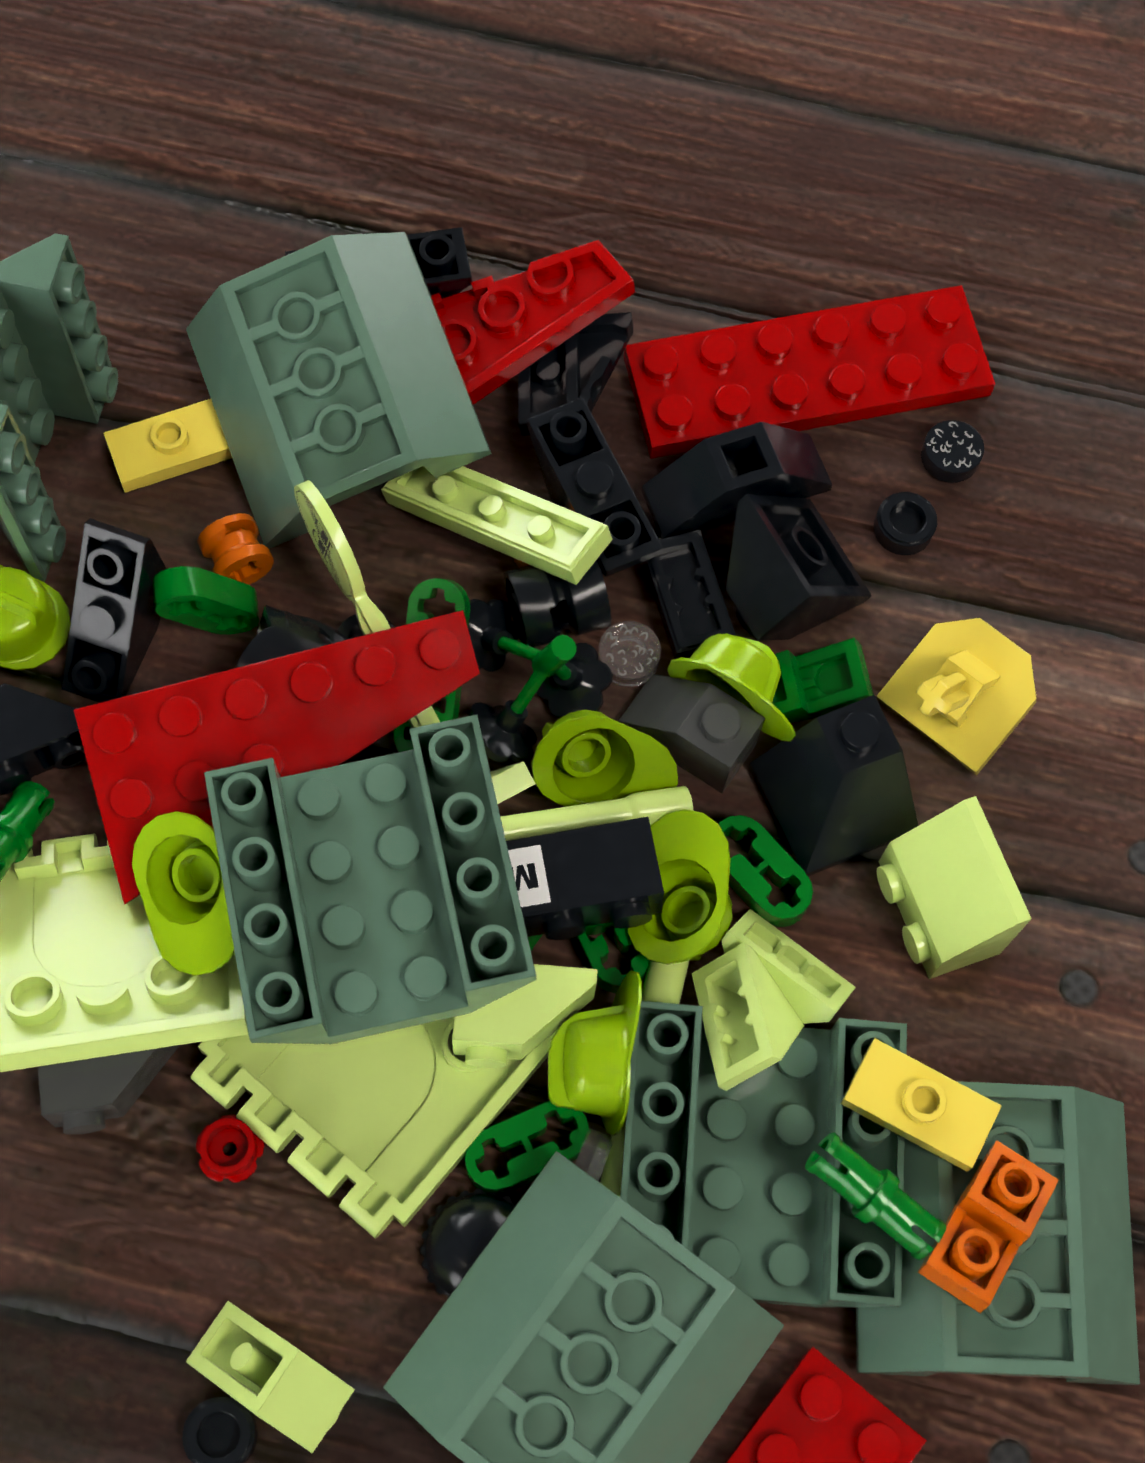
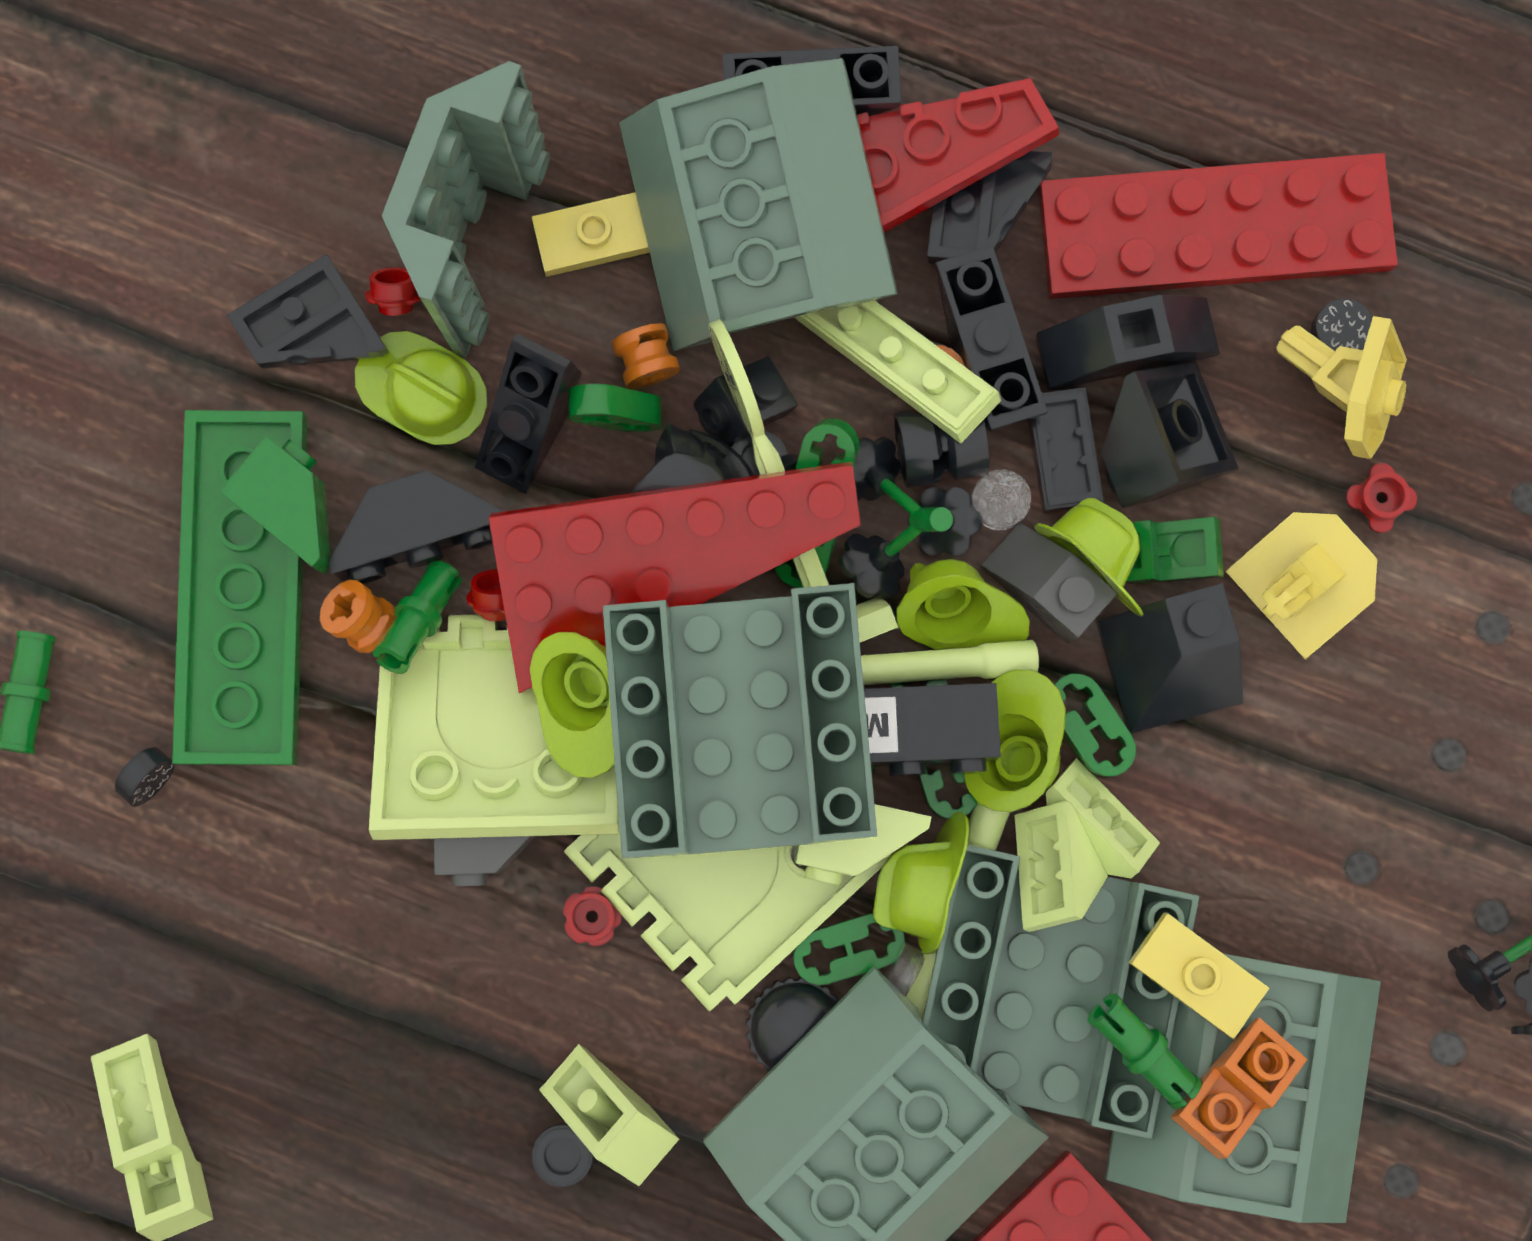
camera: 10 degrees right, 15 degrees up
black tile [874,492,937,555] -> none
yellowish green slope [877,796,1032,979] -> none
none -> red plate [466,569,506,621]
none -> black bracket [693,356,798,447]
none -> light yellow piece [1276,316,1407,459]
none -> red plate [1346,463,1417,533]

